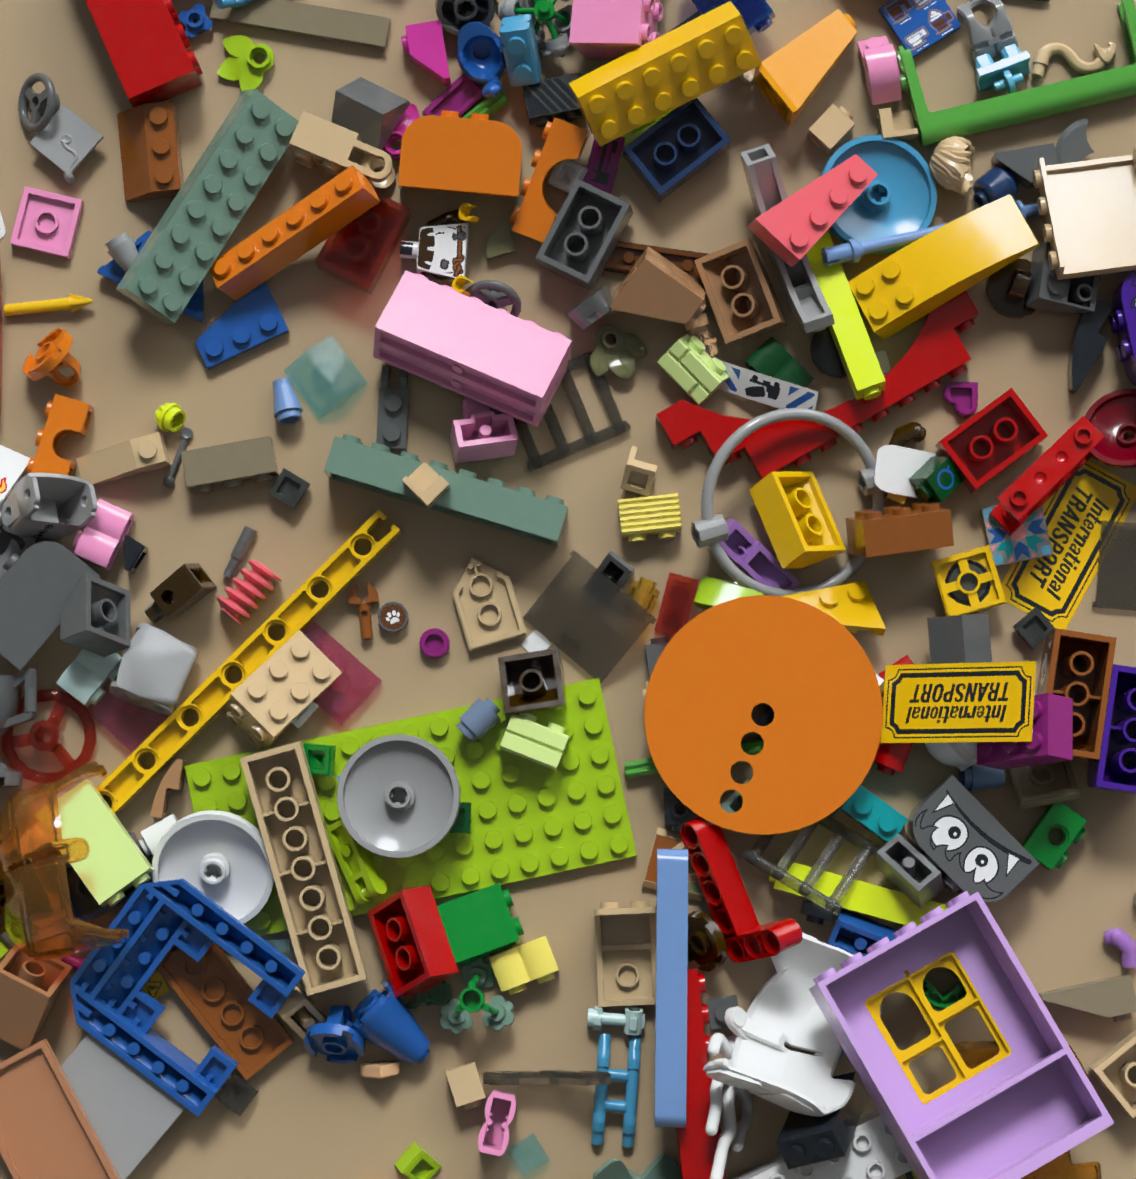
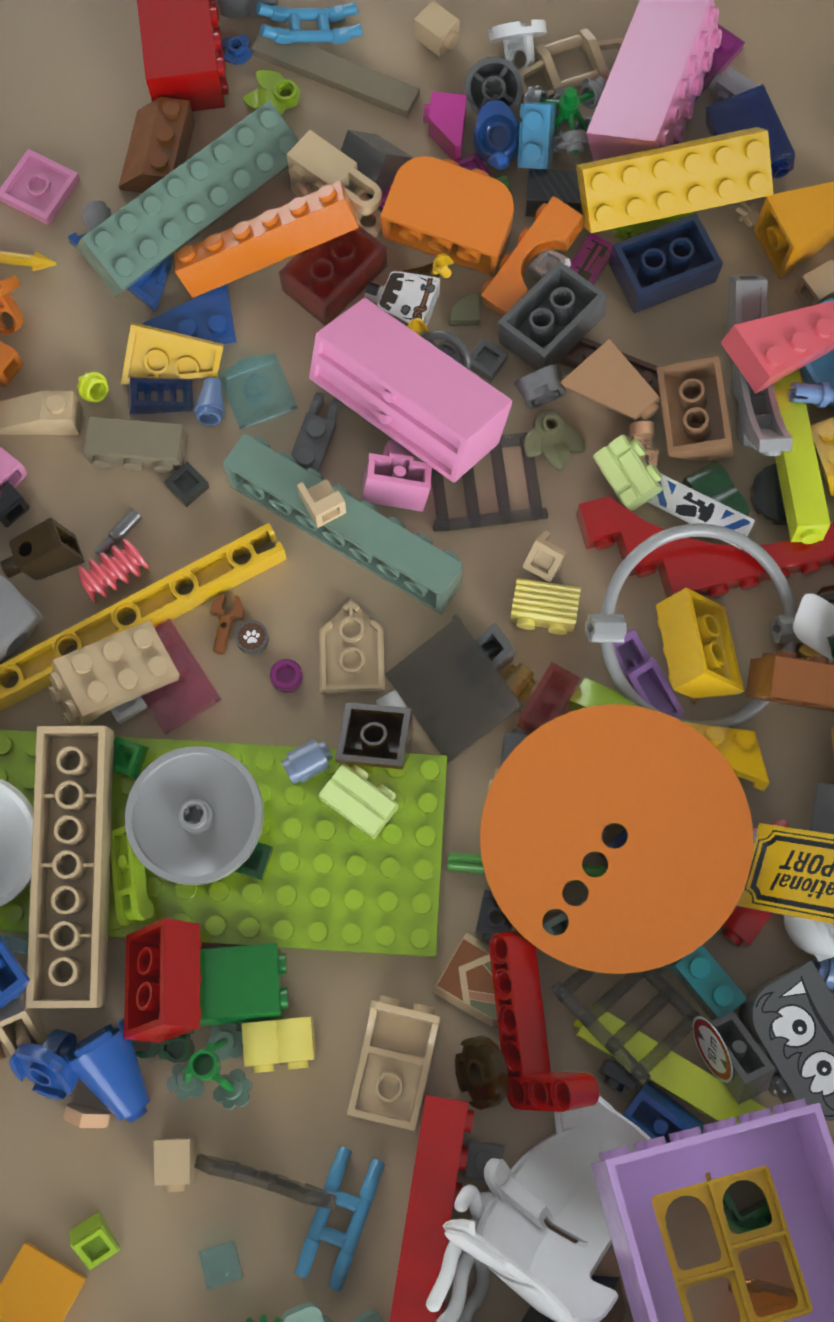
camera: 15 degrees right, 10 degrees down
dark grey piece [18,73,60,132] -> none
light grey hat [30,105,104,184] -> none
dark grey hinge [163,427,193,487] -> none
bright pink brick [478,1089,517,1157] -> none
light aqua bar [587,1006,645,1035] -> none
medium blue beam [654,849,688,1128] -> none
none -> yellow wing [120,322,224,385]
none -> clear blue slope [128,377,193,414]
none -> dark grey plate [470,338,508,382]
none -> sticker [692,1016,733,1083]

